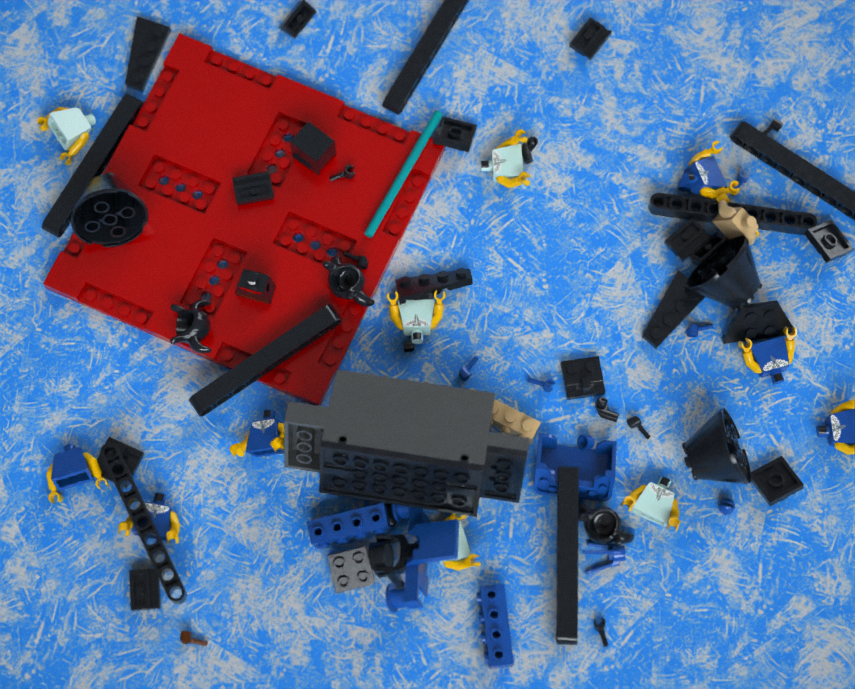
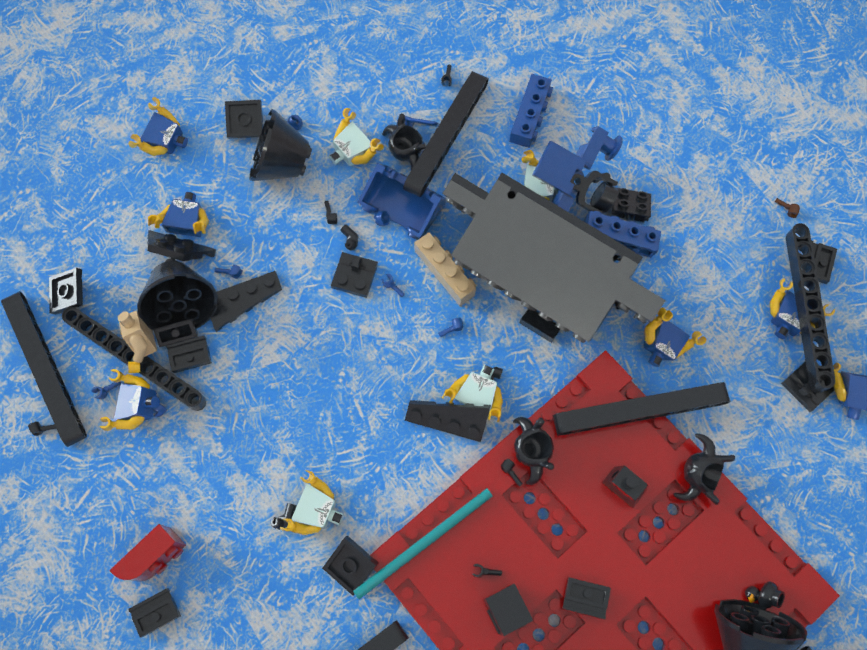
camera: 155 degrees left, 0 degrees up
none -> red brick [109,524,186,581]
none -> black animal [745,581,785,608]

